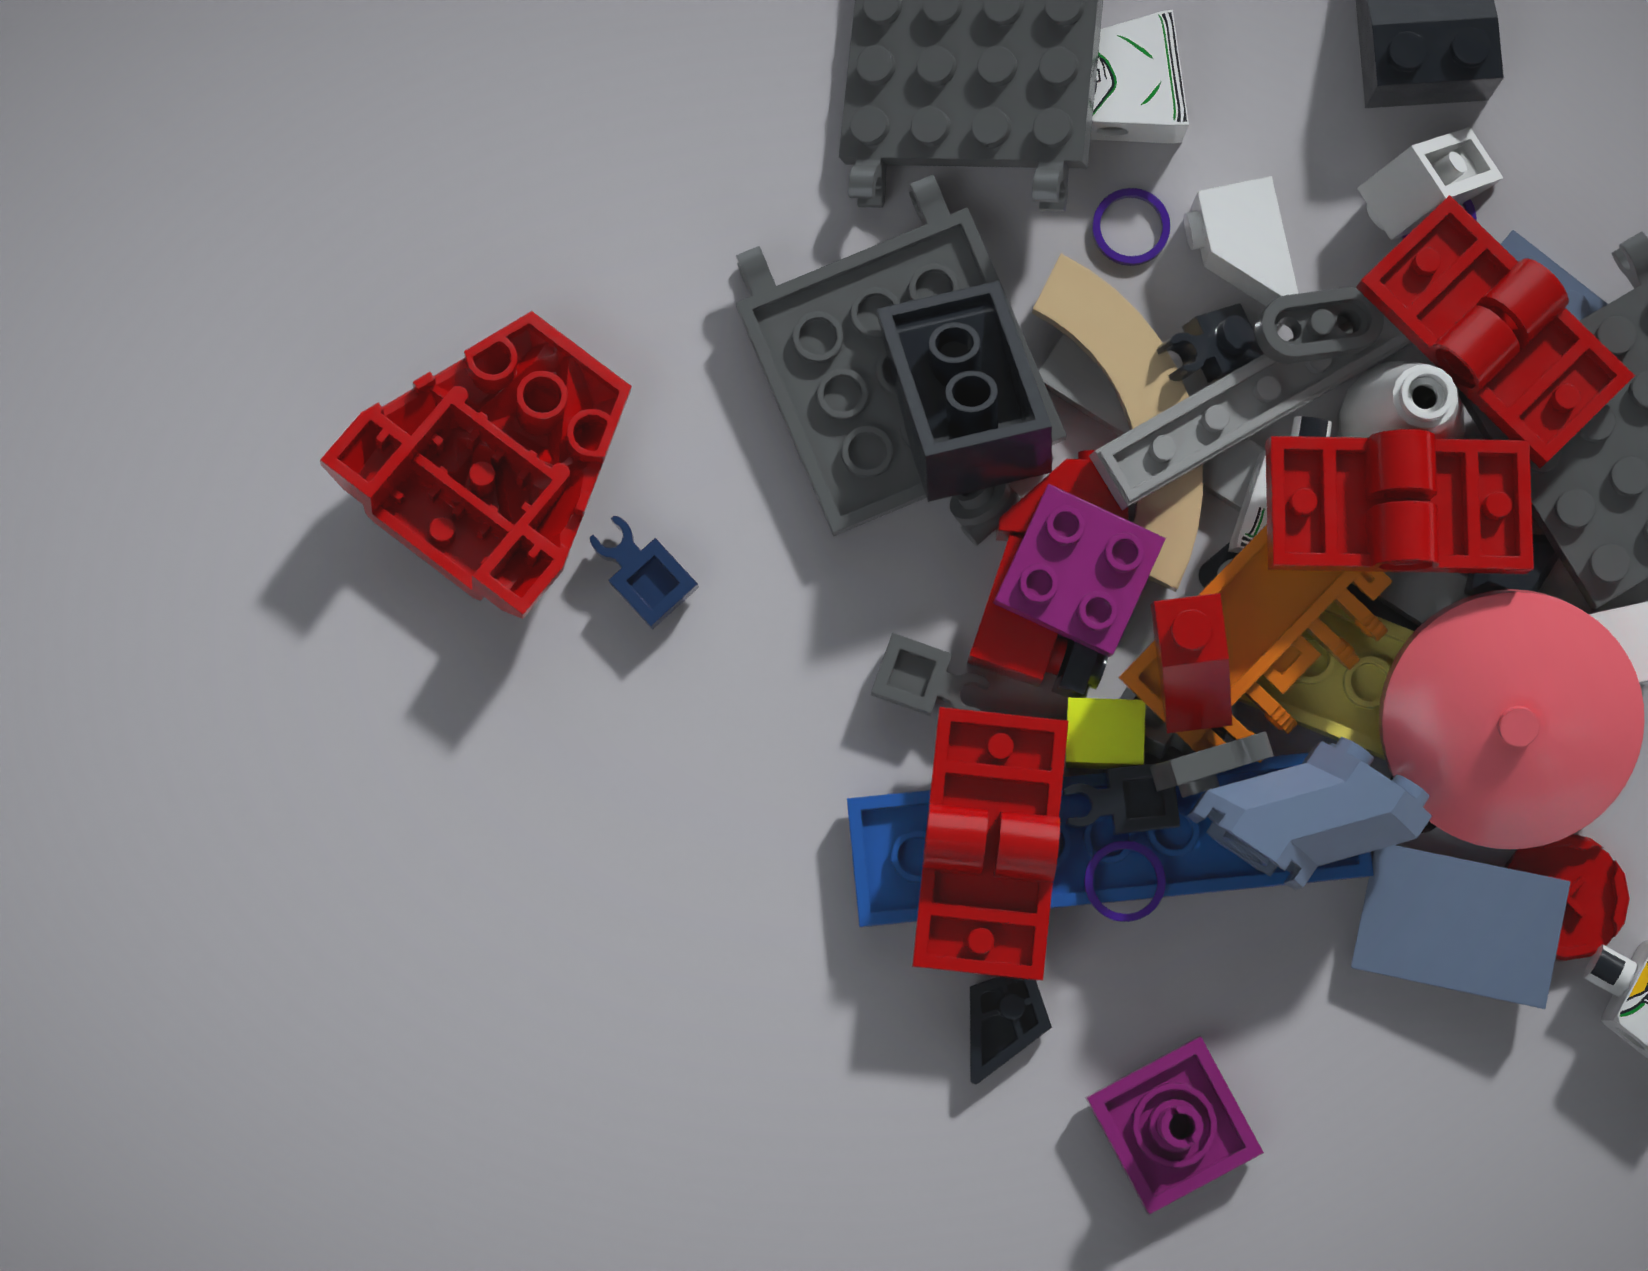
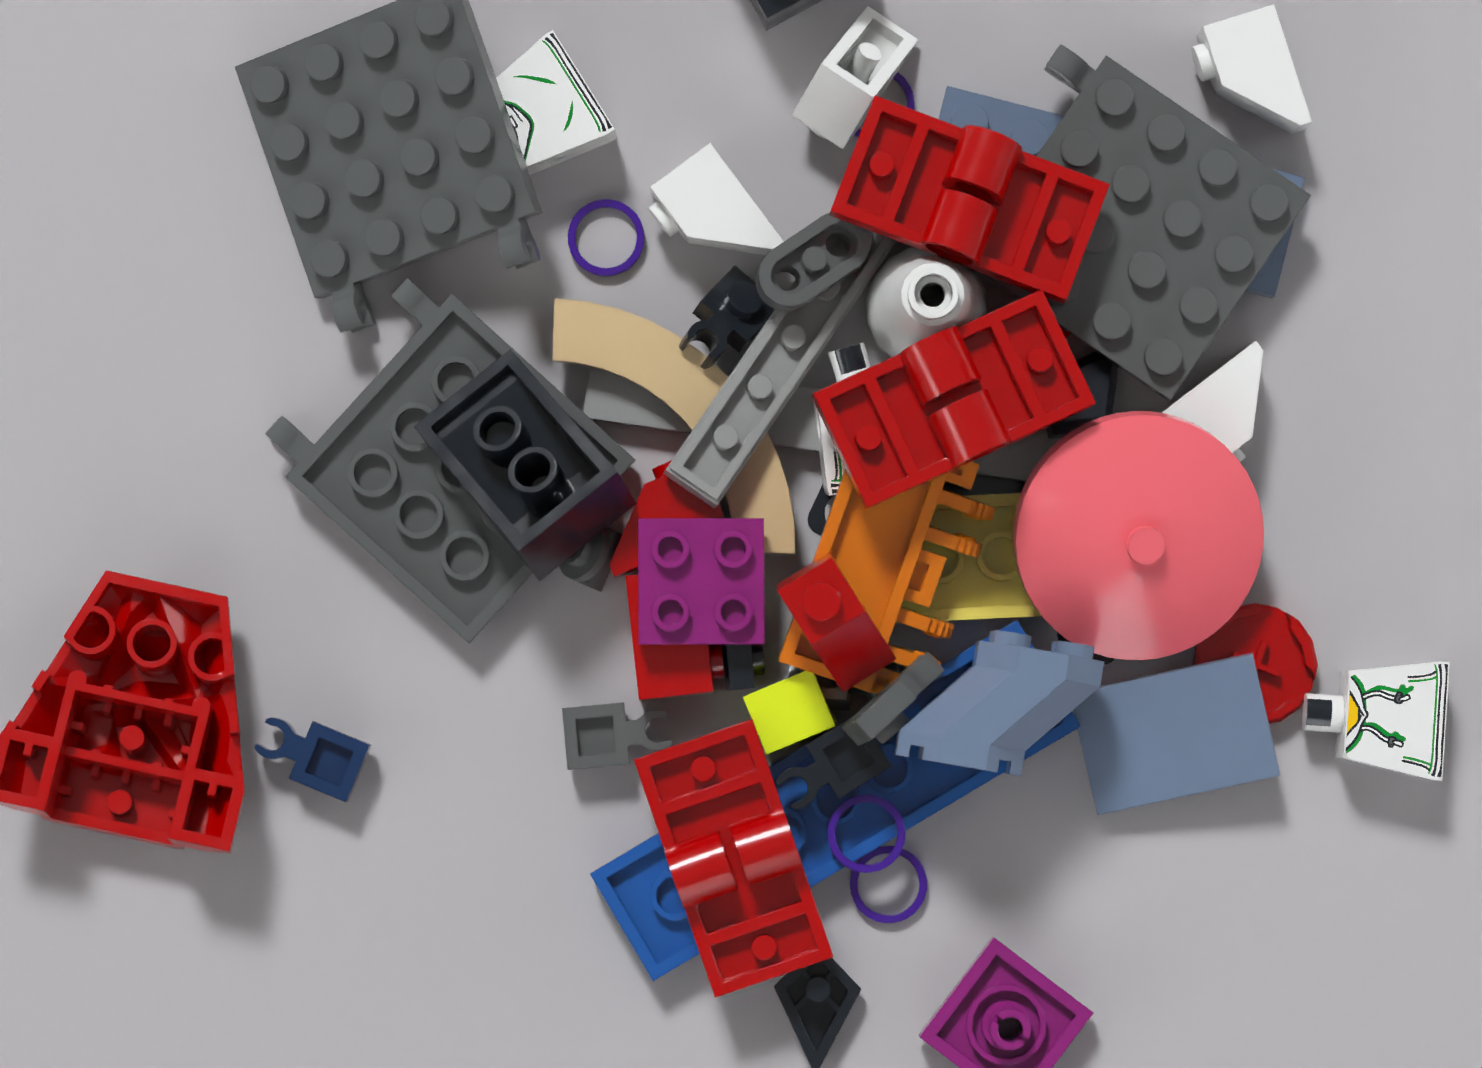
camera: 30 degrees left, 5 degrees up
none -> dark purple piece [850,846,927,923]

